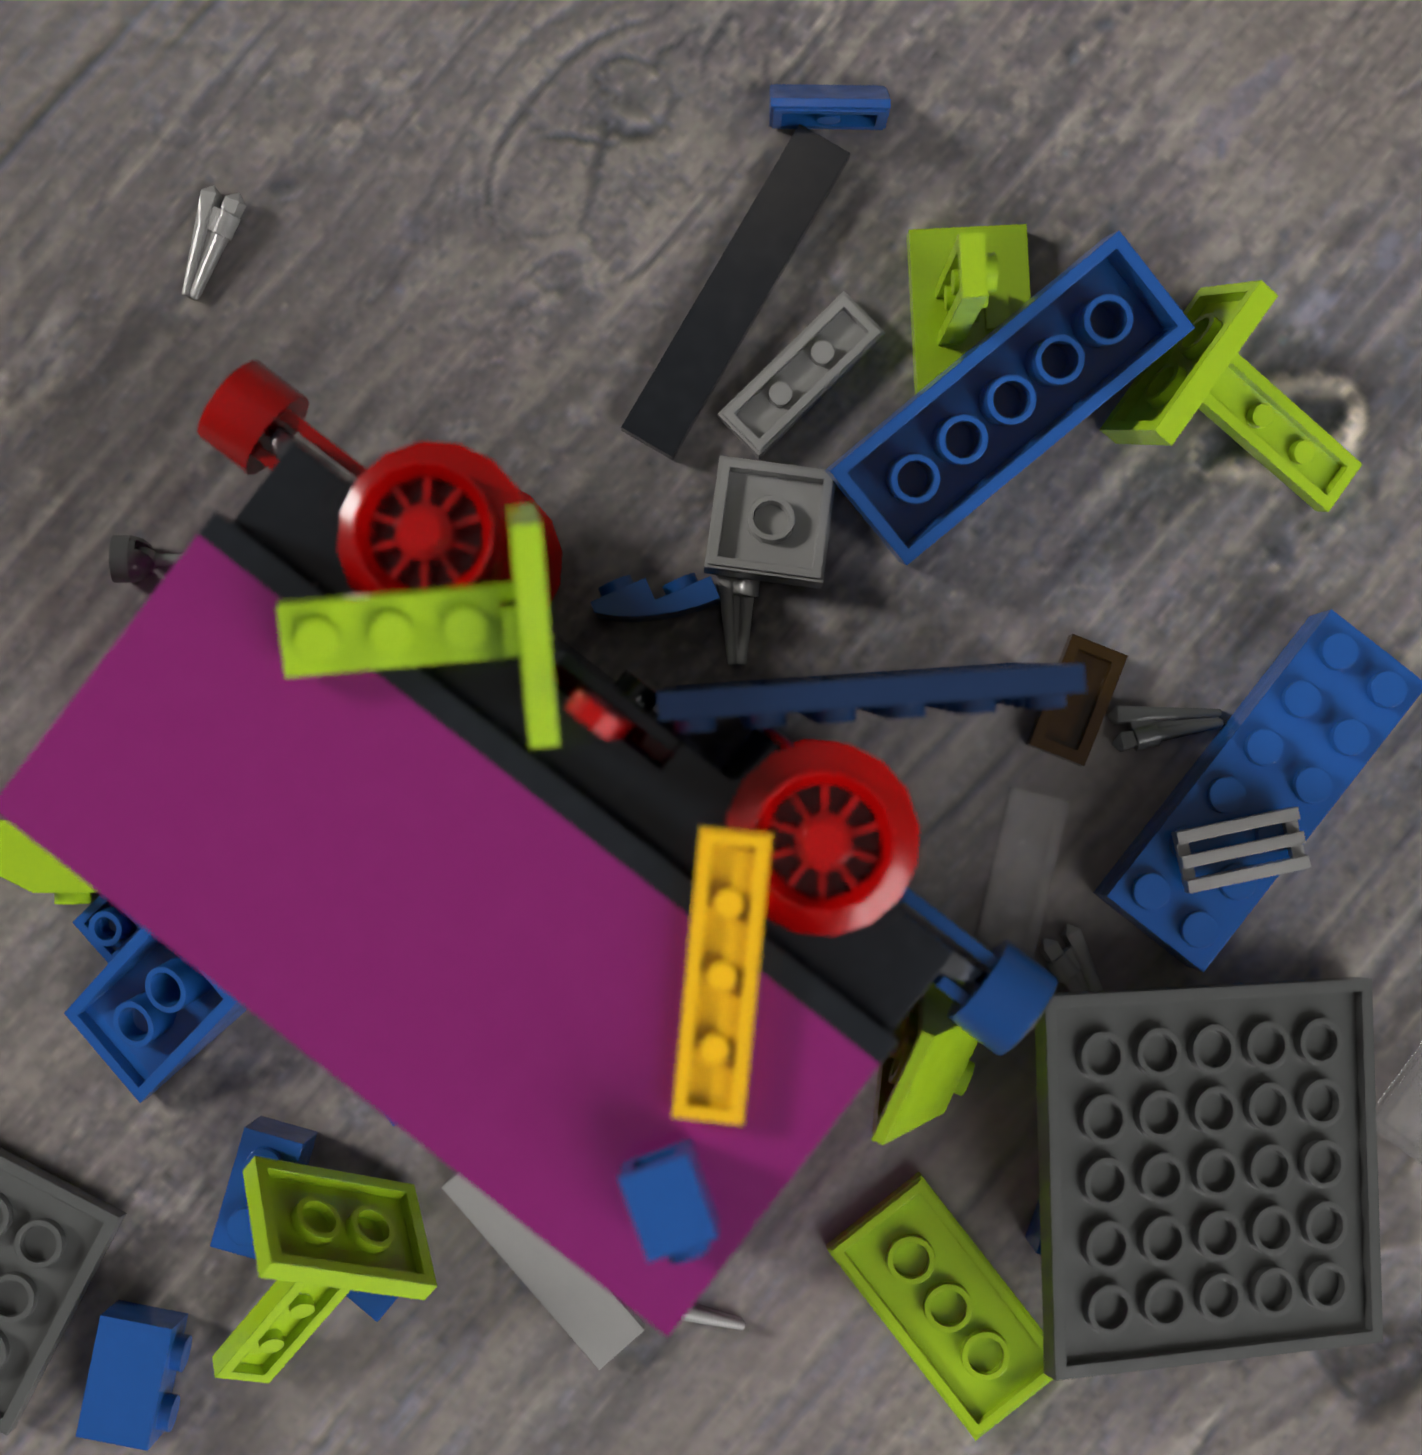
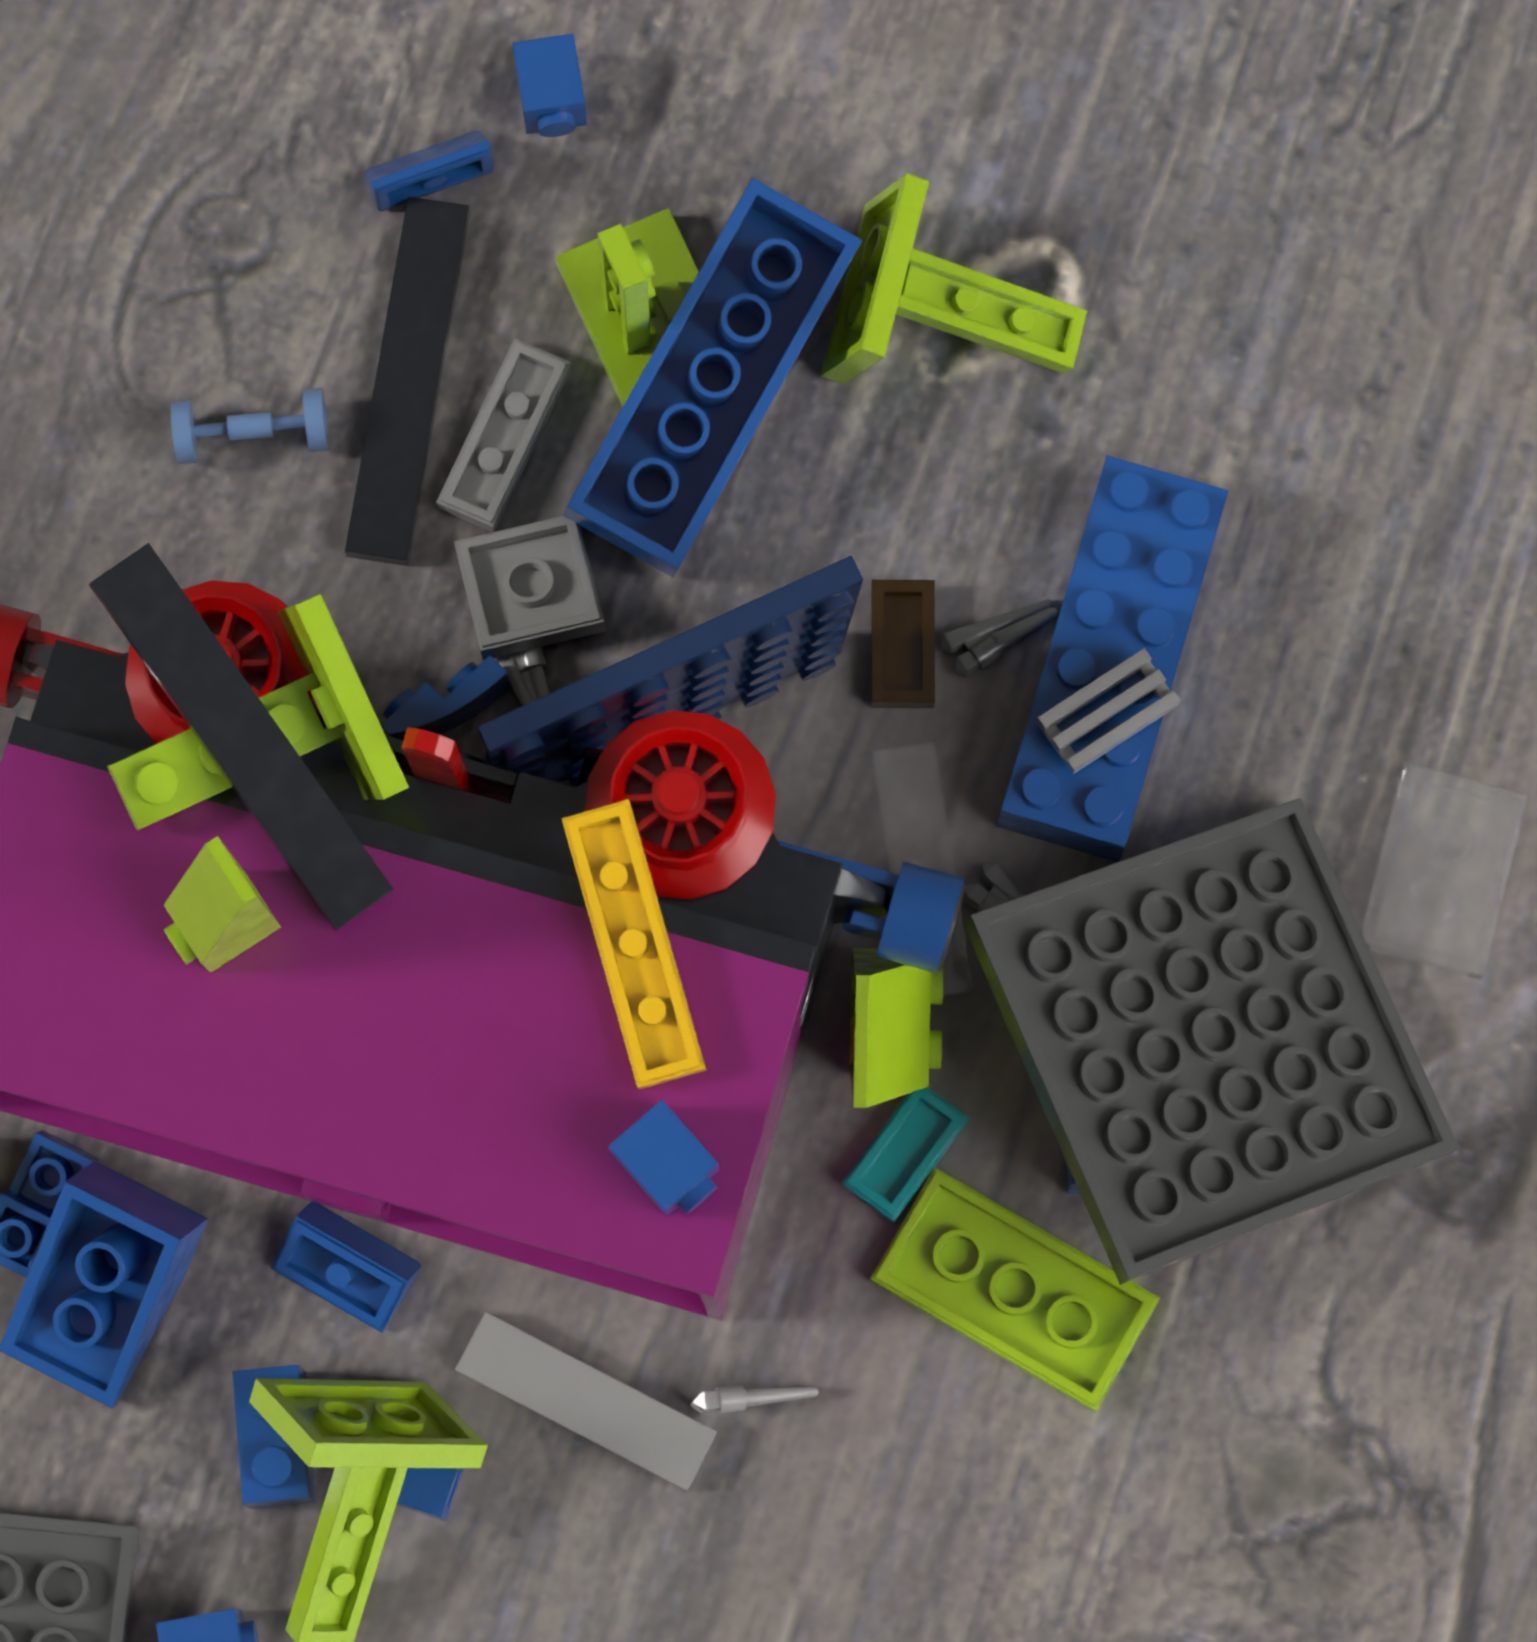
camera: 25 degrees left, 10 degrees down
none -> black tile [89,543,394,931]
none -> lime slope [163,836,281,973]
none -> medium blue wheel [171,388,329,465]
none -> blue brick [512,33,587,137]
none -> teal tile [841,1087,970,1224]

